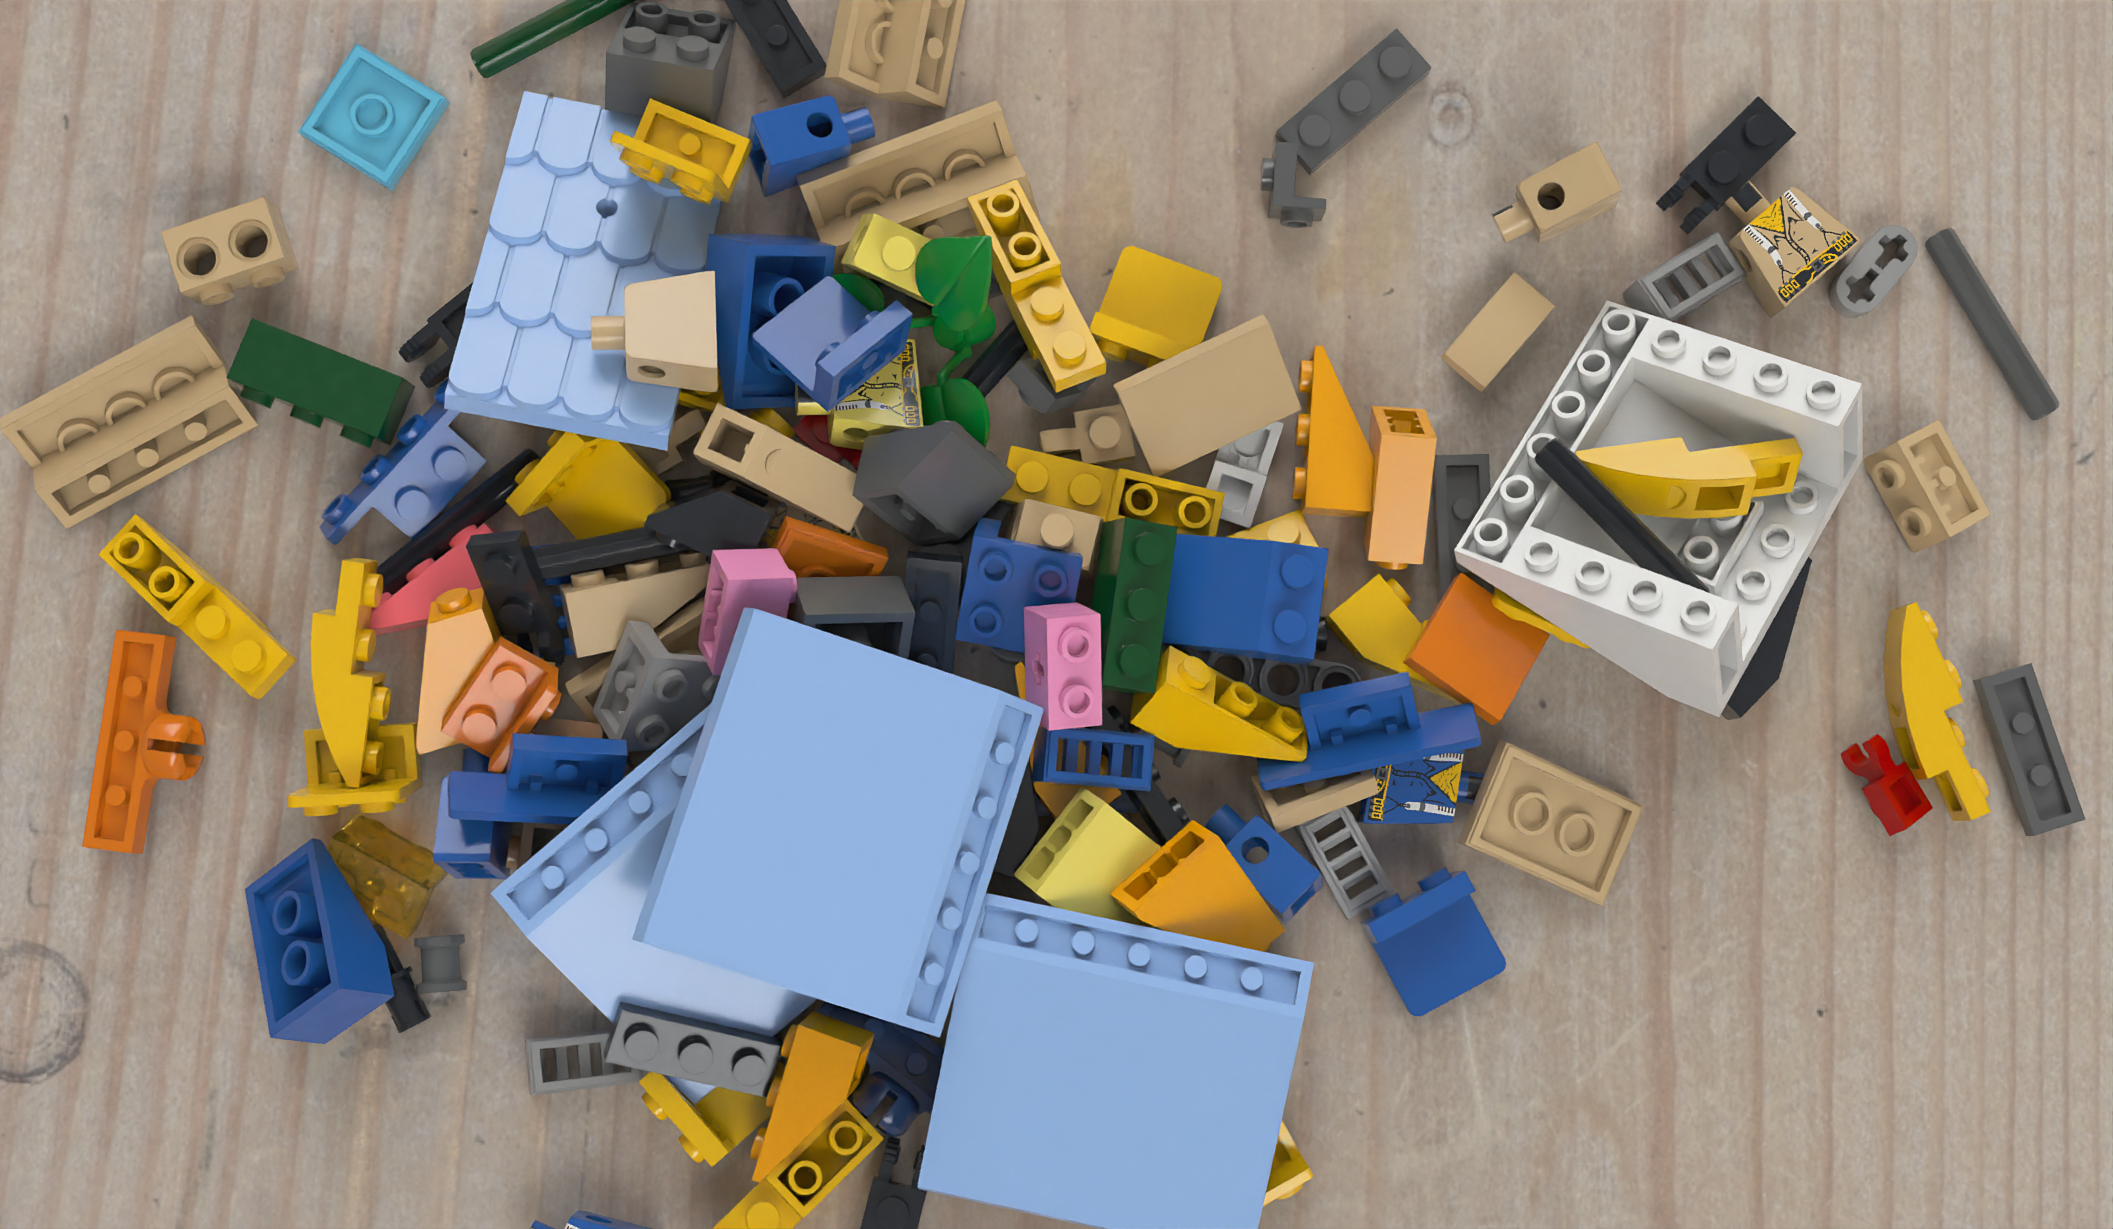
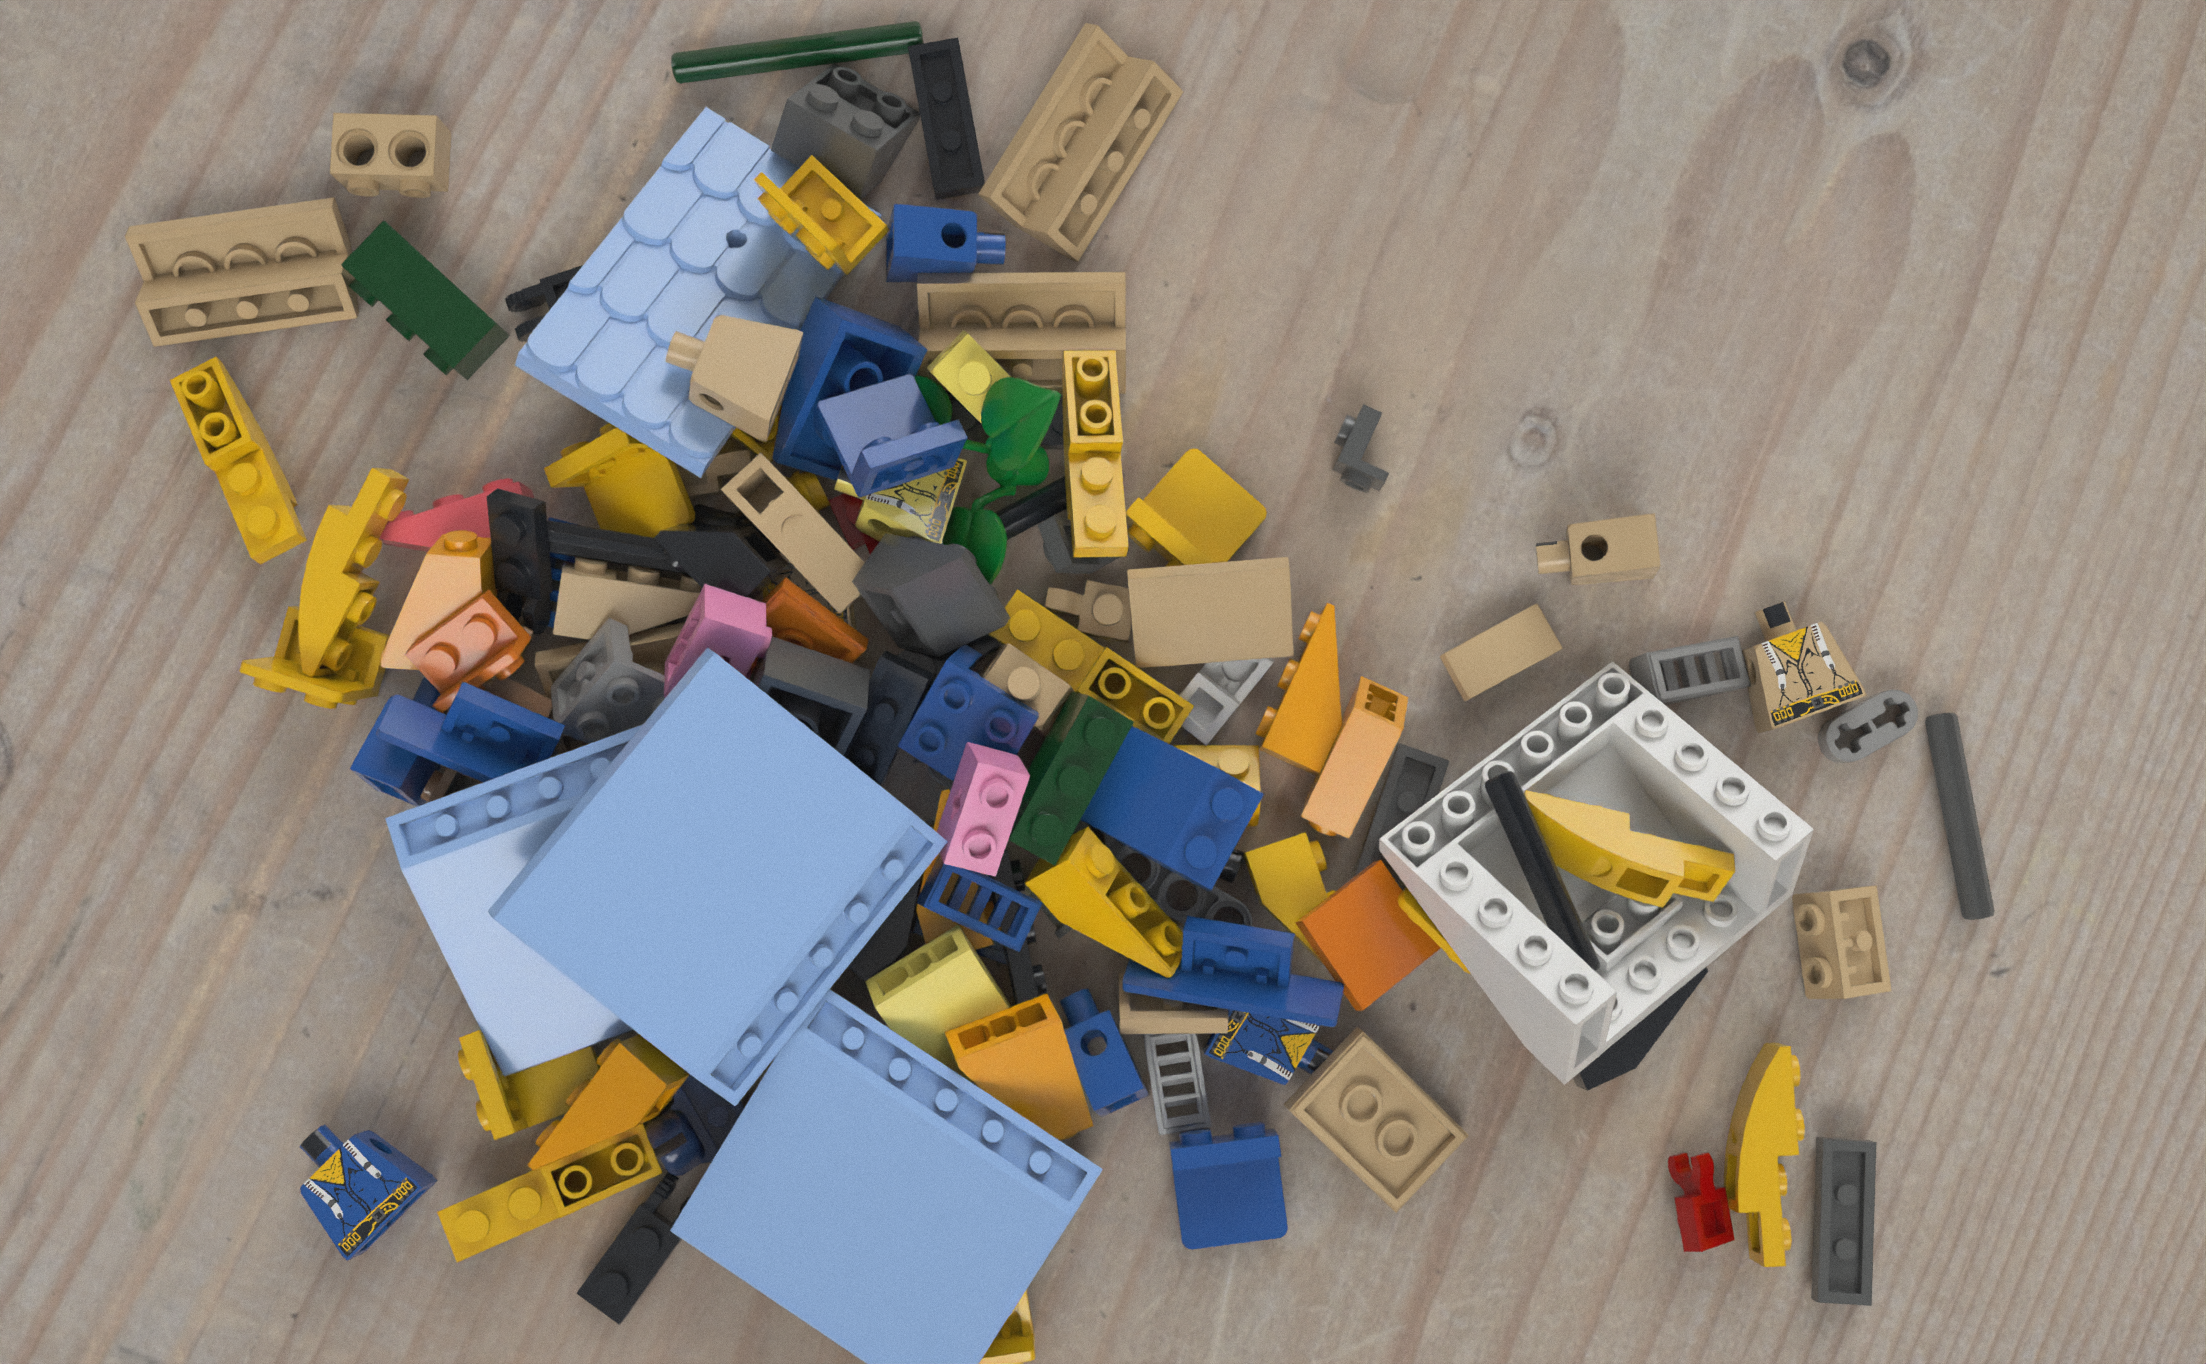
camera: 25 degrees right, 0 degrees up
orange plate [82,630,206,854] -> none
blue slope [245,838,394,1044] -> none
medium azure tile [298,43,450,191] -> none
bracket [320,378,487,545] -> none
clear yellow bracket [327,814,448,939] -> none
black axle [373,924,432,1033] -> none
black axle [376,448,541,595] -> none
dark grey bush [414,934,467,994] -> none
light grey slope [525,1030,643,1095] -> none
plate [603,1002,783,1098] -> none
dark grey plate [1275,28,1432,175] -> none
black hinge [1656,96,1796,235] -> none

